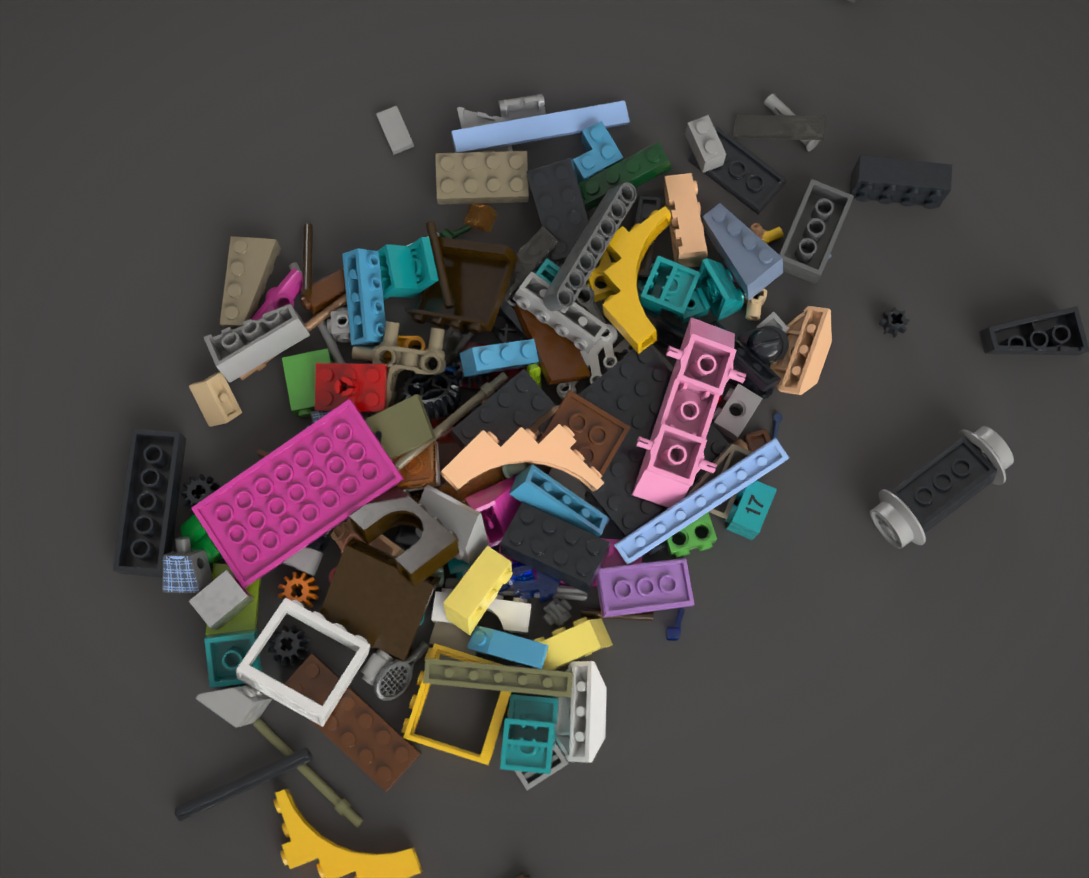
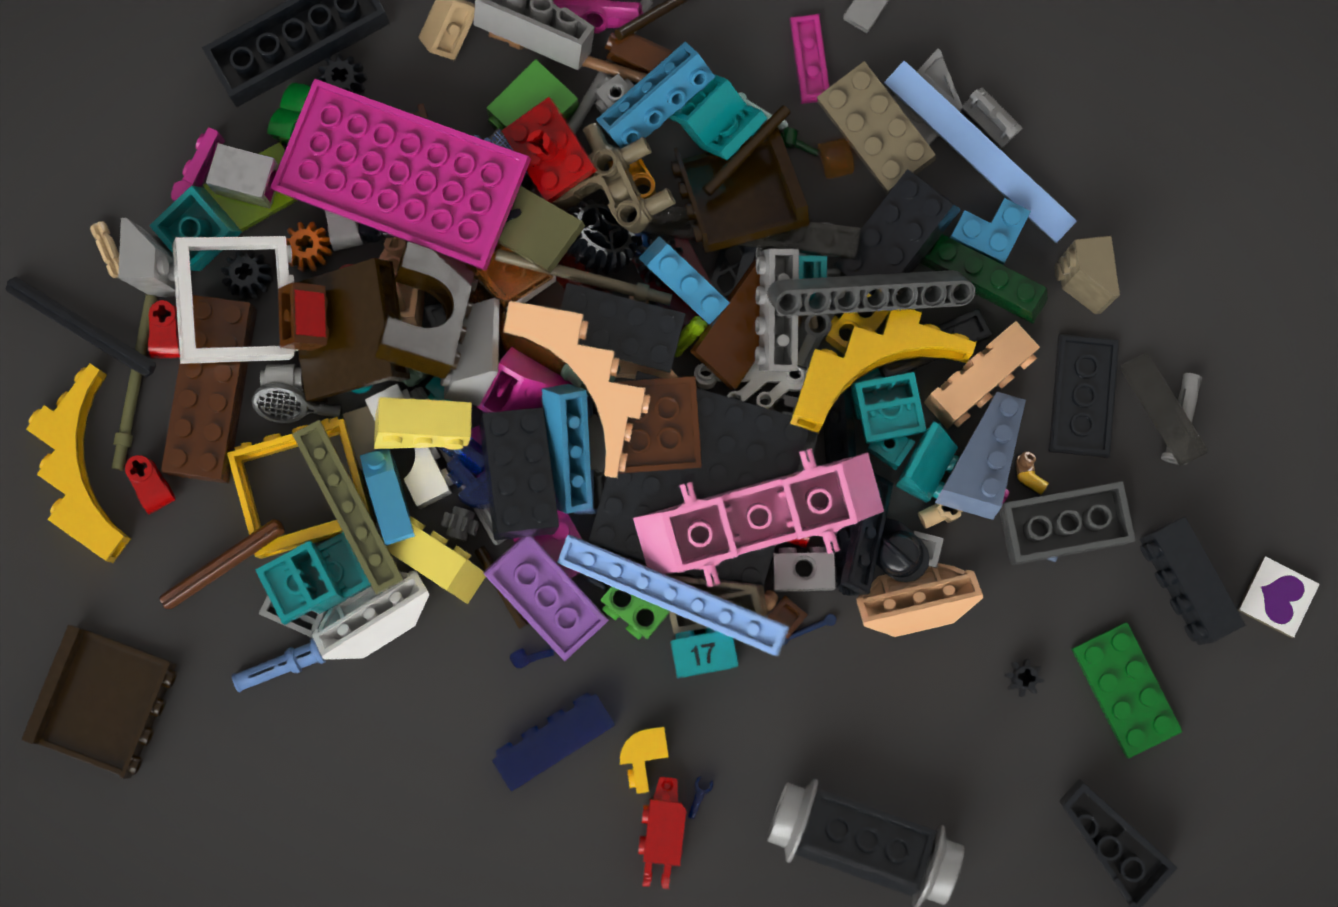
camera: 55 degrees right, 5 degrees up
dark grey torso [162,536,214,593] -> none
light grey brick [685,115,726,173] -> none
none -> tan axle [90,221,119,278]
none -> red piece [125,455,176,515]
none -> red piece [148,300,180,359]
none -> reddish brown axle [160,519,285,609]
none -> dark pink hinge [170,127,225,201]
none -> medium blue pin [232,638,326,692]
none -> brick [278,282,329,351]
none -> clear blue brick [492,692,616,792]
none -> yellow brick [620,727,668,794]
none -> red hinge [638,777,686,889]
none -> clear blue hand [688,776,713,819]
none -> dark pink tile [790,14,830,104]
none -> dark tan slope [1055,236,1120,314]
none -> green plate [1071,622,1183,758]
none -> tile [1237,556,1319,638]

